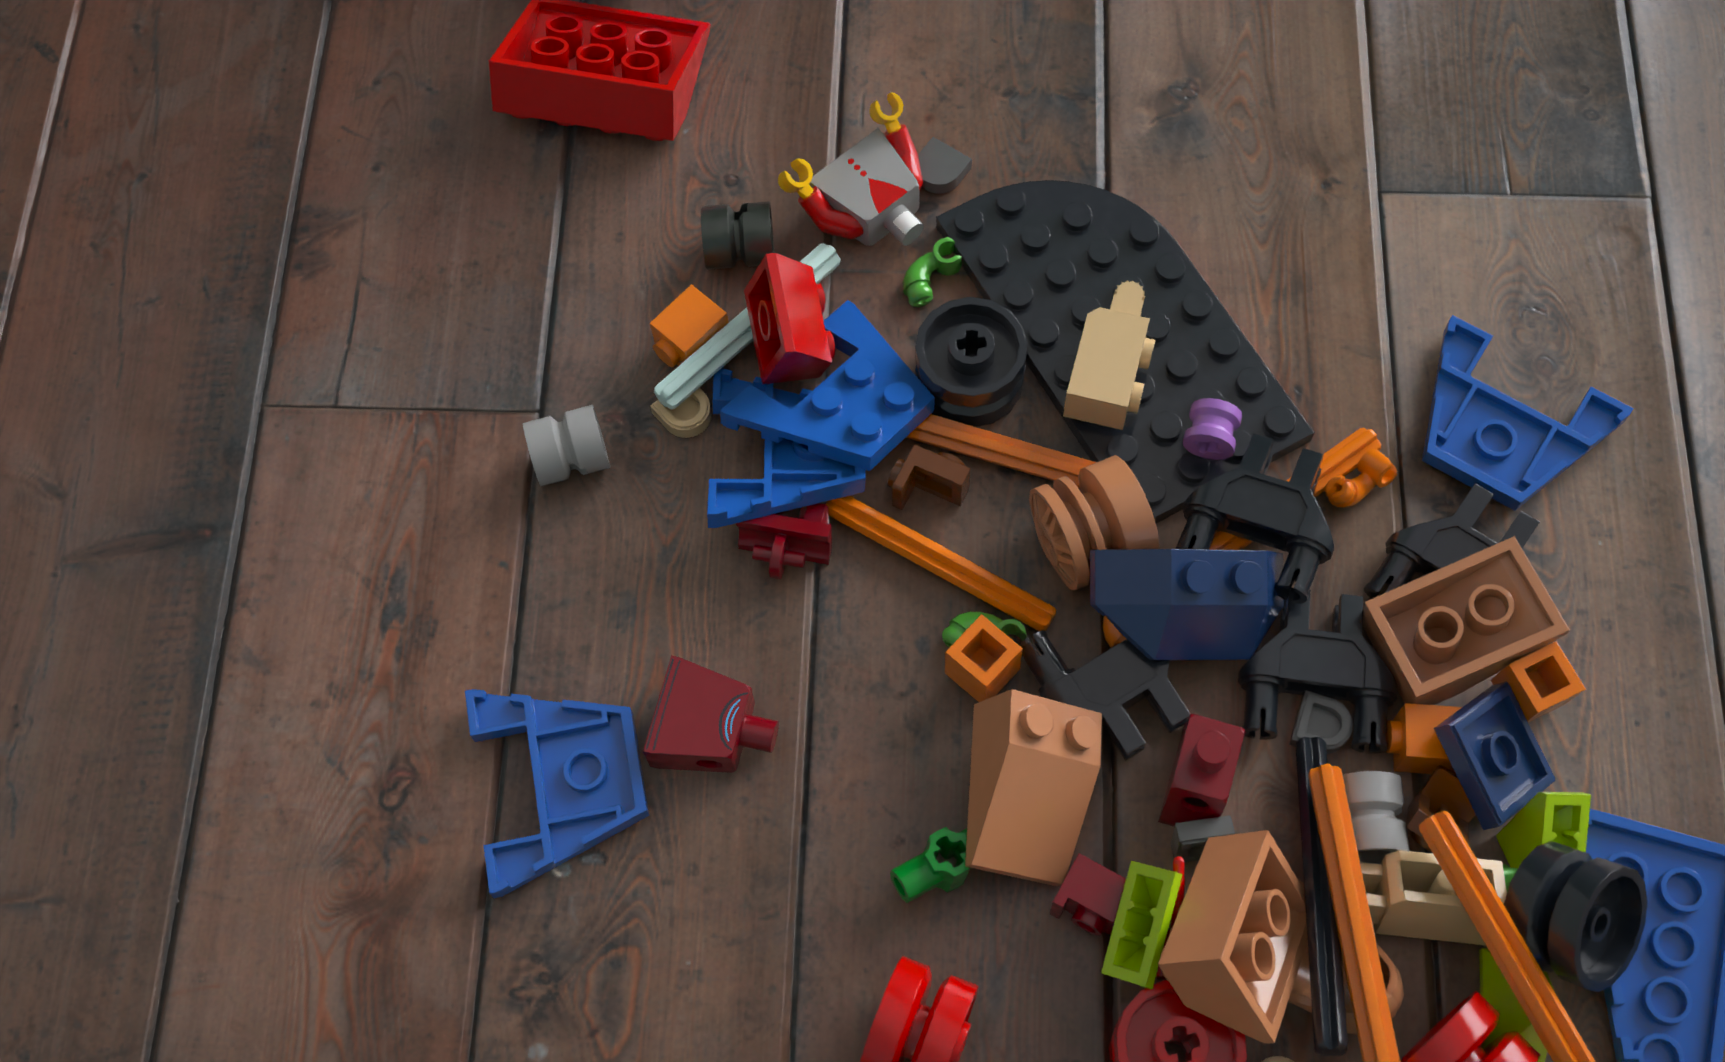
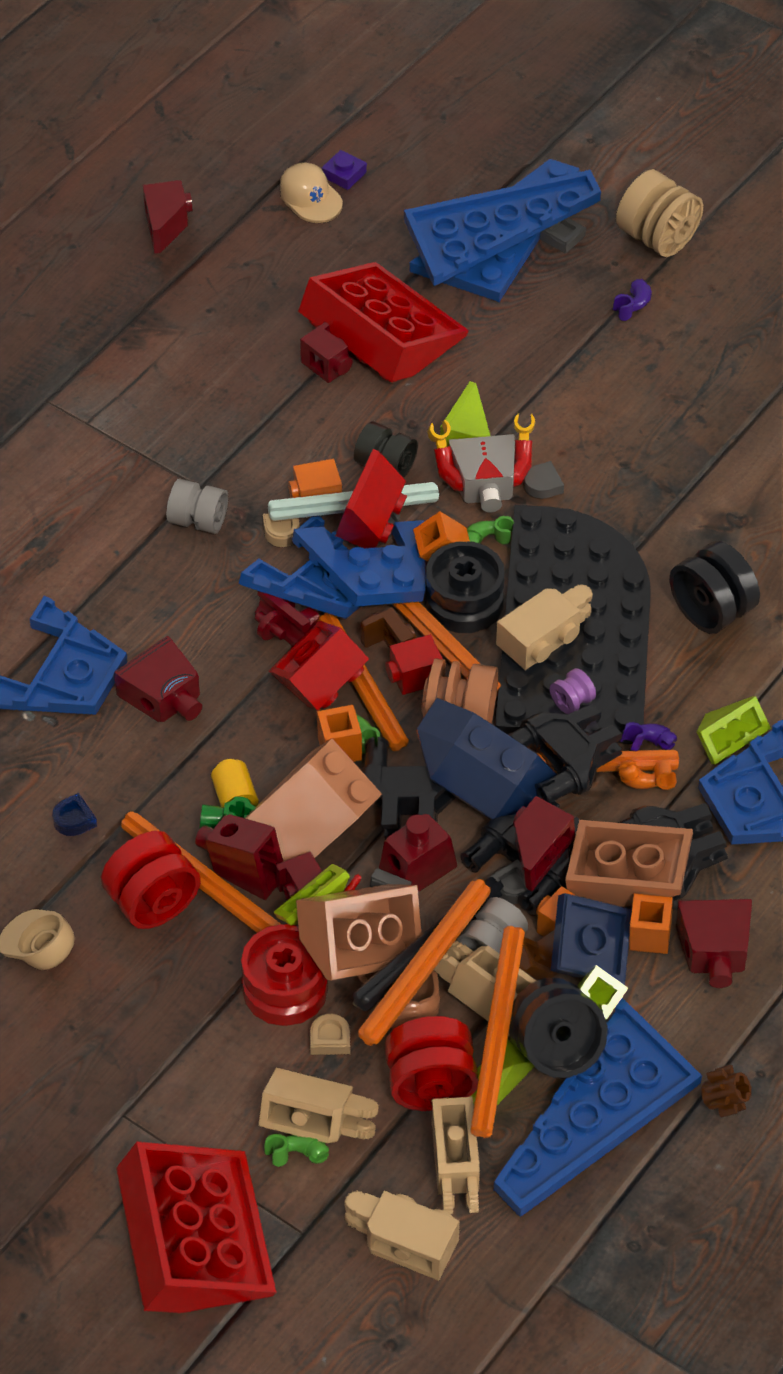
camera: 30 degrees right, 15 degrees down
none -> clear blue tile [52,793,97,836]
none -> orange axle [121,811,281,933]
none -> dark red slope [143,180,193,254]
none -> dark red torso [195,814,283,901]
none -> yellow brick [211,759,259,807]
none -> red slope [269,620,369,711]
none -> dark red brick [300,322,353,383]
none -> red brick [385,634,443,695]
none -> orange brick [413,511,470,561]
none -> lime slope [440,381,491,446]
none -> dark red slope [513,796,575,891]
none -> dark purple arm [619,722,677,751]
none -> black wheel [669,541,760,634]
none -> dark red torso [676,899,752,988]
none -> lime slope [697,696,771,765]

